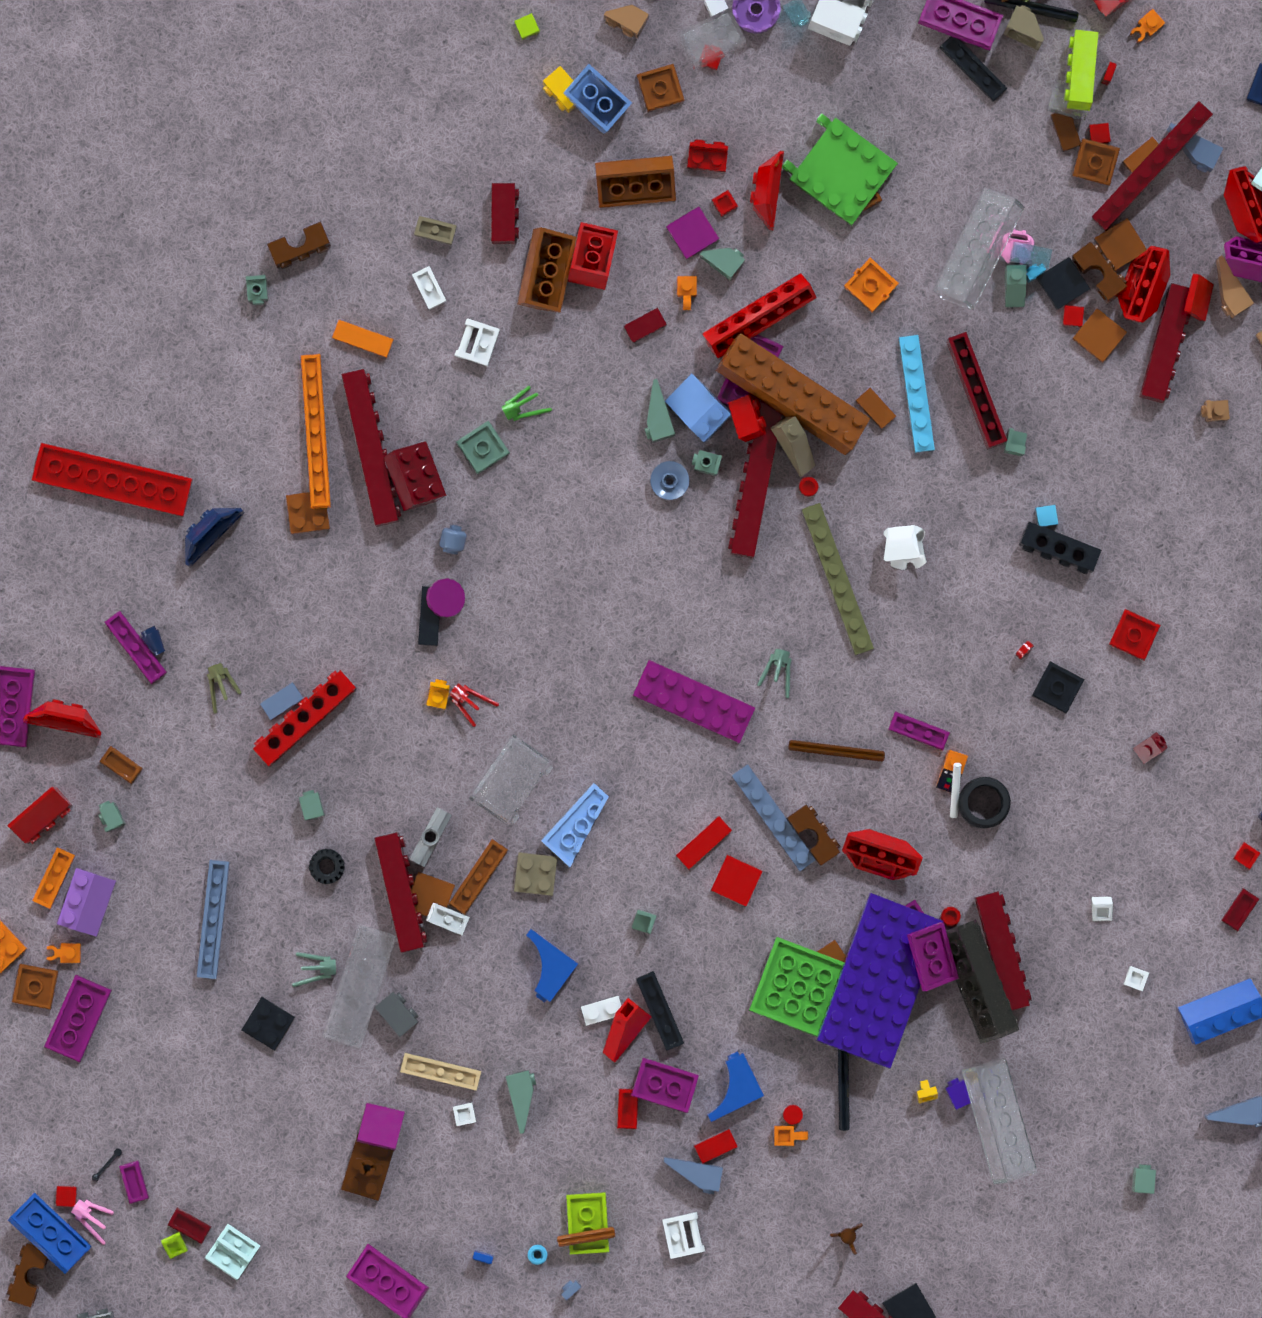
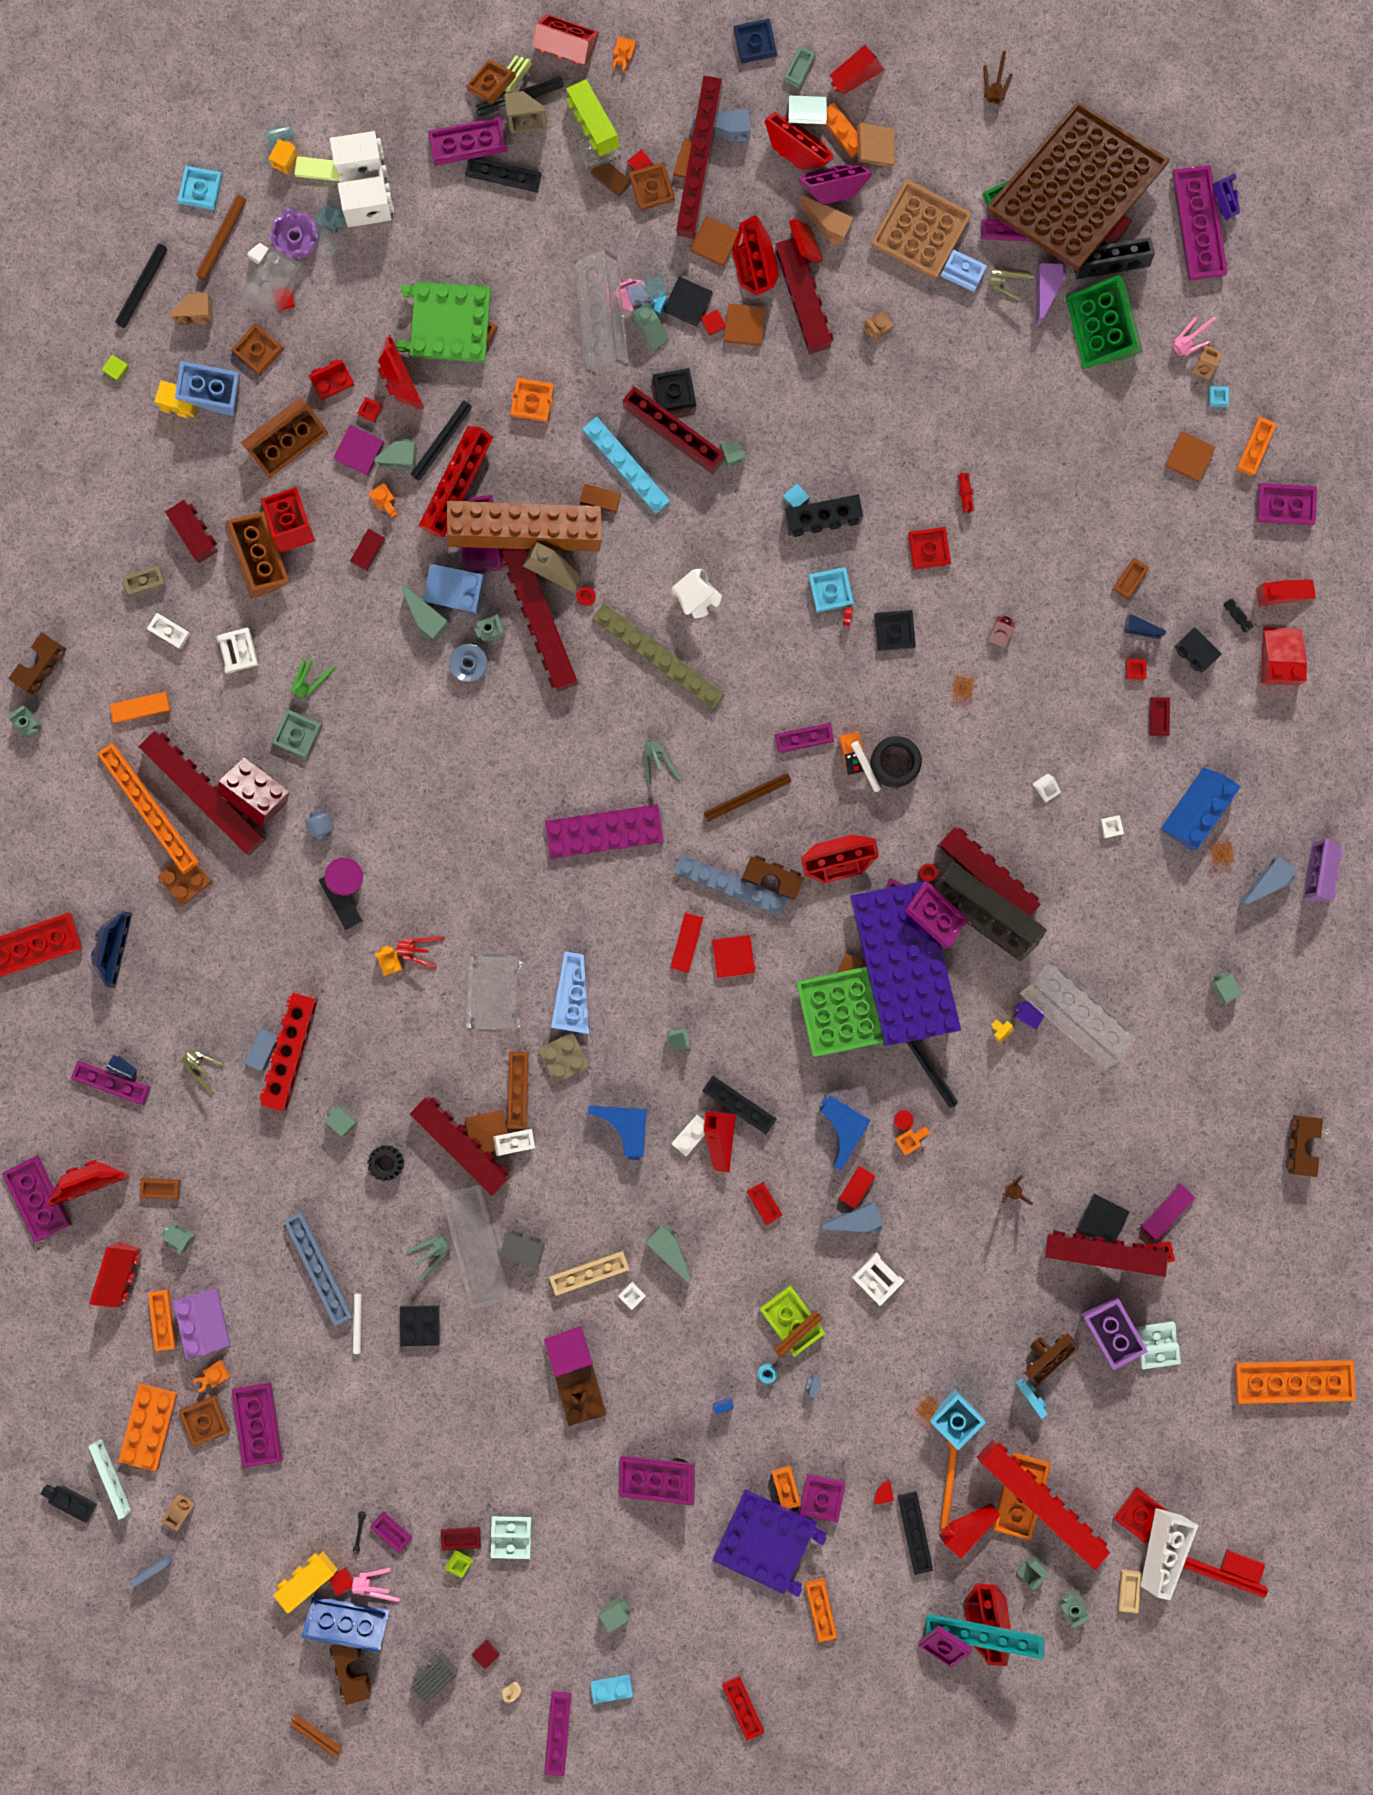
camera: 30 degrees left, 0 degrees up
light grey piece [410,807,452,867] -> none
magenta plate [631,1058,699,1113] -> none
red brick [728,395,766,442] -> none
reddish brown arch [1072,242,1127,305] -> none
red tile [1101,61,1117,86] -> none
none -> yellow brick [273,1551,337,1614]
none -> white bar [353,1294,362,1354]
none -> black axle [411,401,472,481]
none -> black tile [653,368,696,411]
none -> medium azure plate [808,567,854,613]
none -> clear orange tile [952,676,974,699]
none -> red pin [957,473,975,513]
none -> clear orange tile [1211,842,1234,864]

